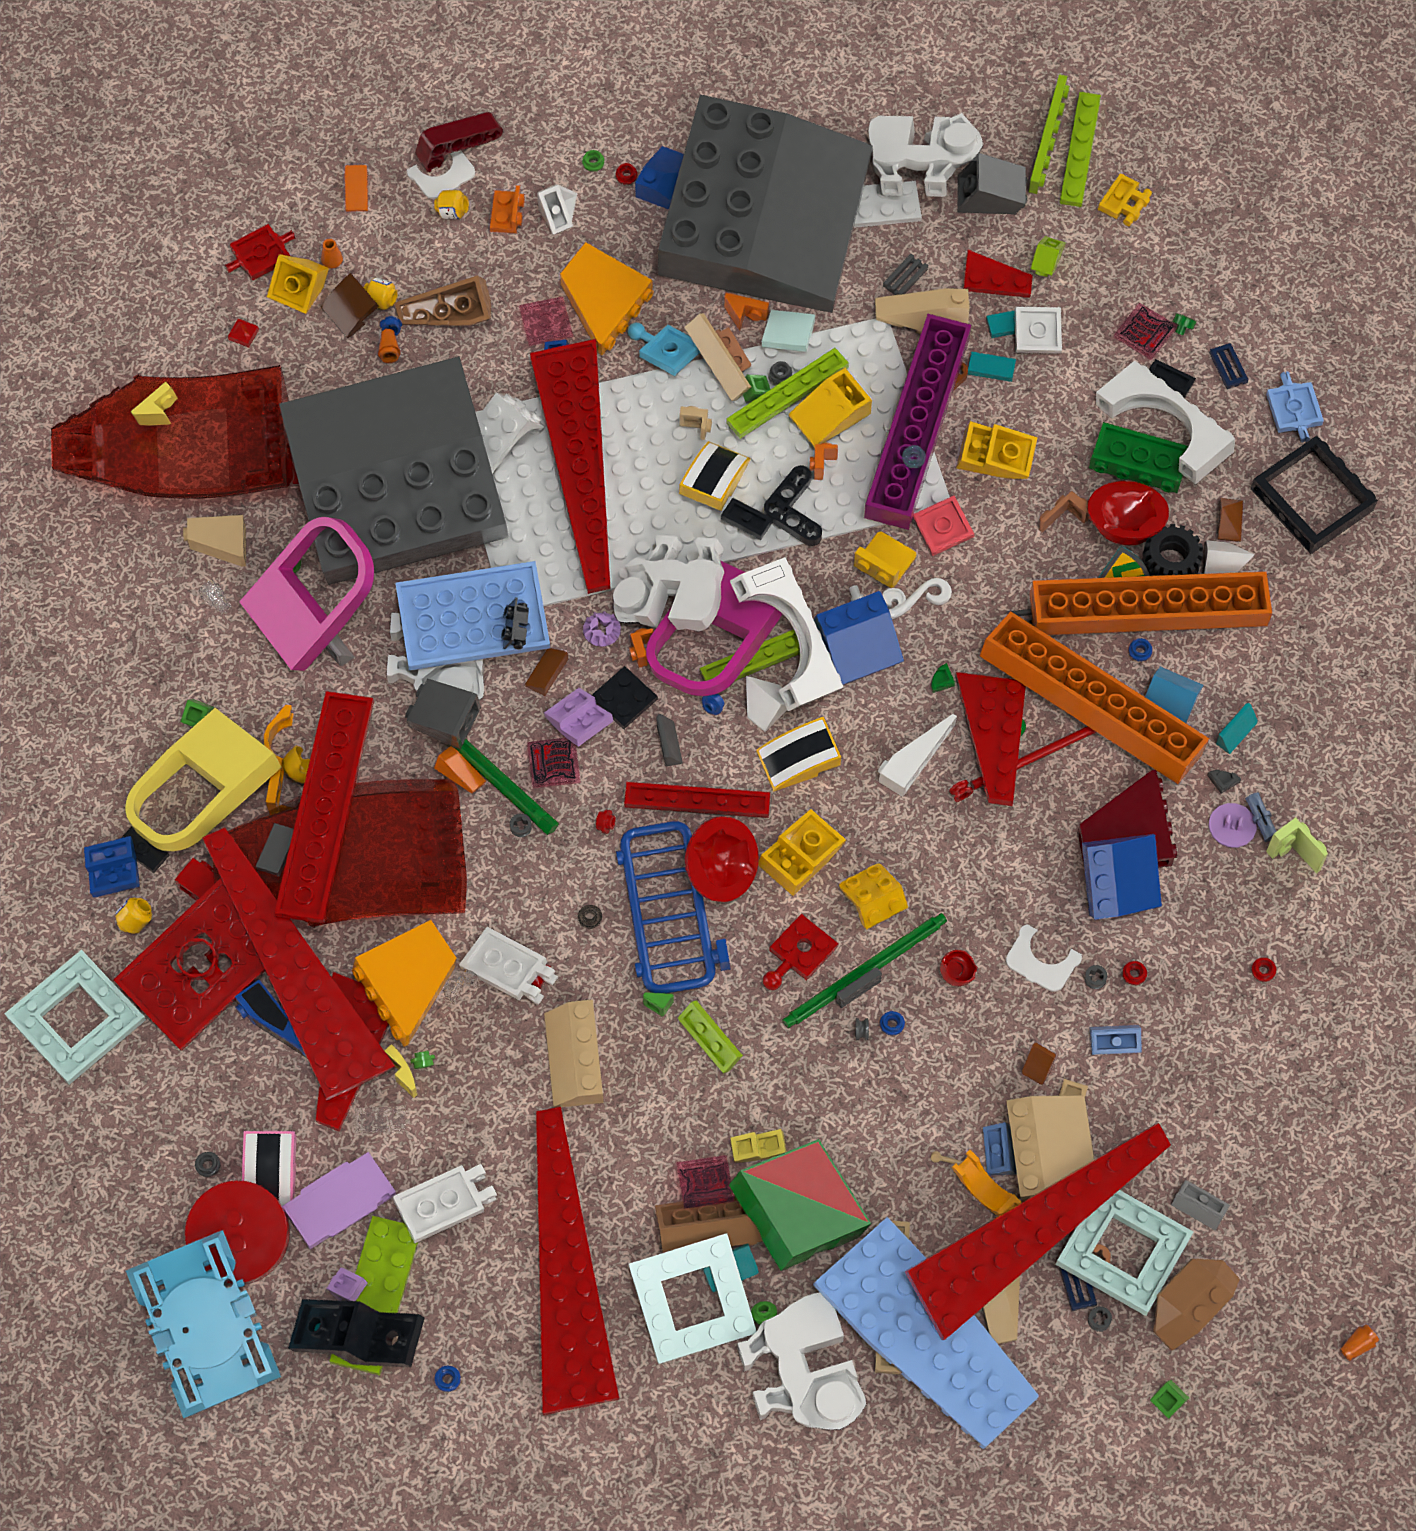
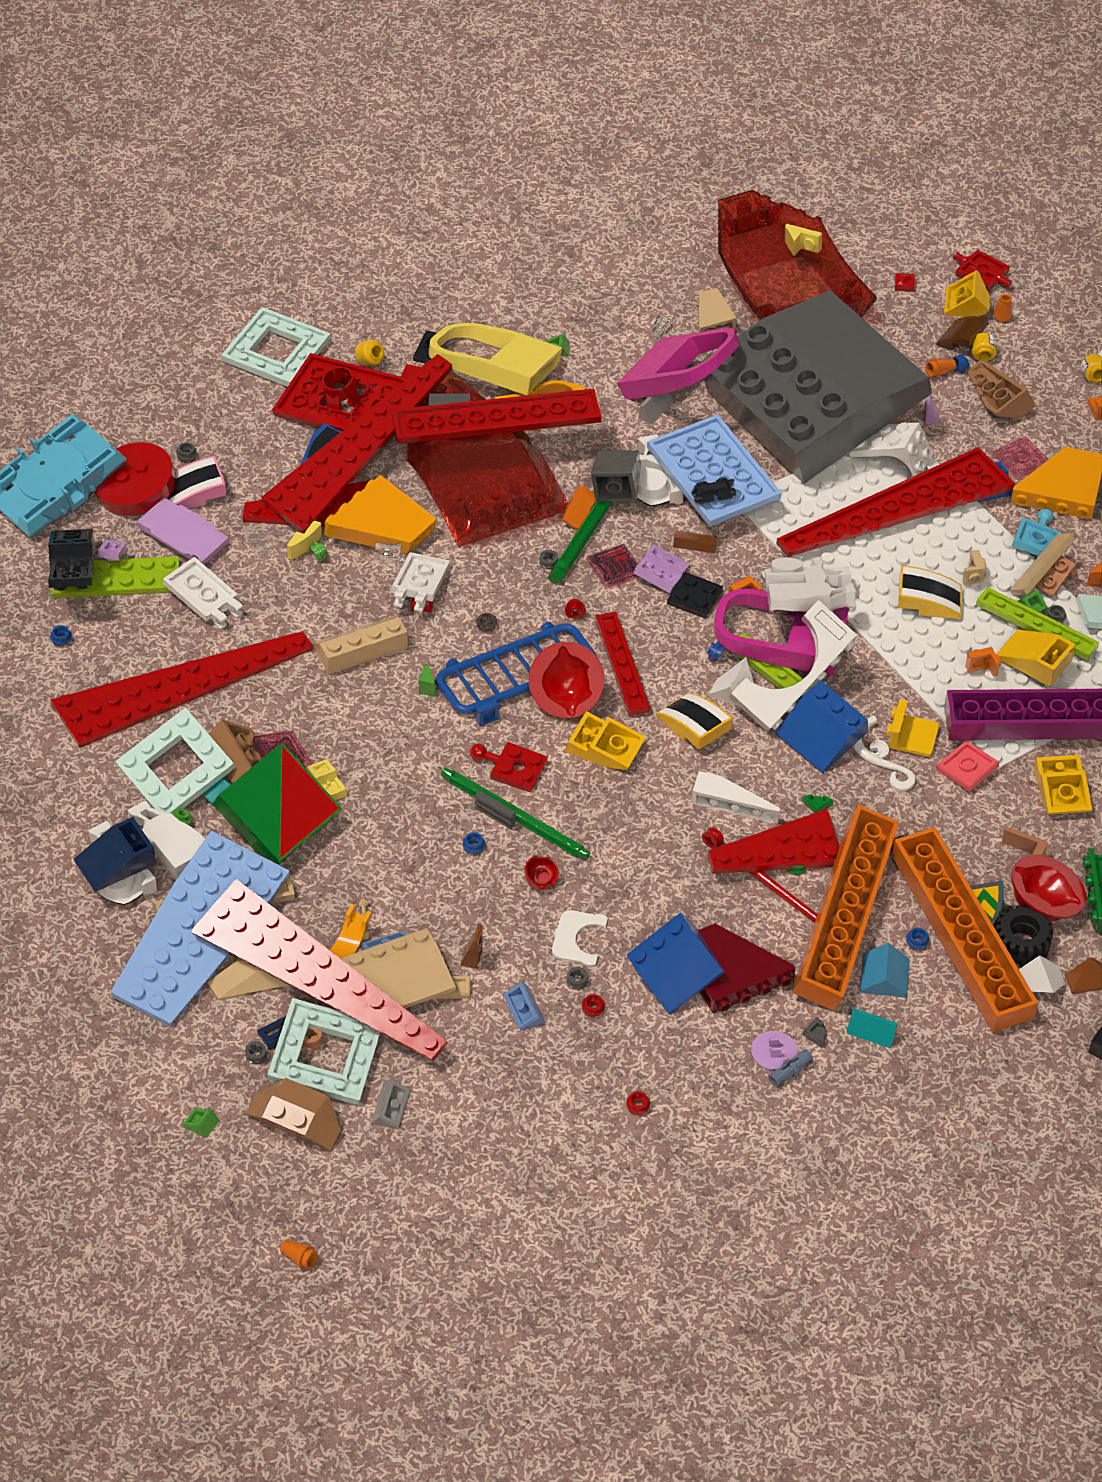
camera: 70 degrees right, 15 degrees down
blue slope [84,836,140,898] -> none
orange slope [345,165,368,212] -> none
lavender gear [583,611,621,646] -> none
dark grey slope [656,714,683,767] -> none
lime plate [677,1000,743,1074] -> none
black plate [721,498,773,540] -> none
black beam [764,465,822,546] -> none
yellow bracket [839,864,908,930] -> none
dark grey bush [855,1018,869,1040] -> none
clear light blue plate [902,445,926,468] -> none
yellowish green bracket [1266,817,1328,874] -> none
none -> dark blue slope [74,817,156,893]

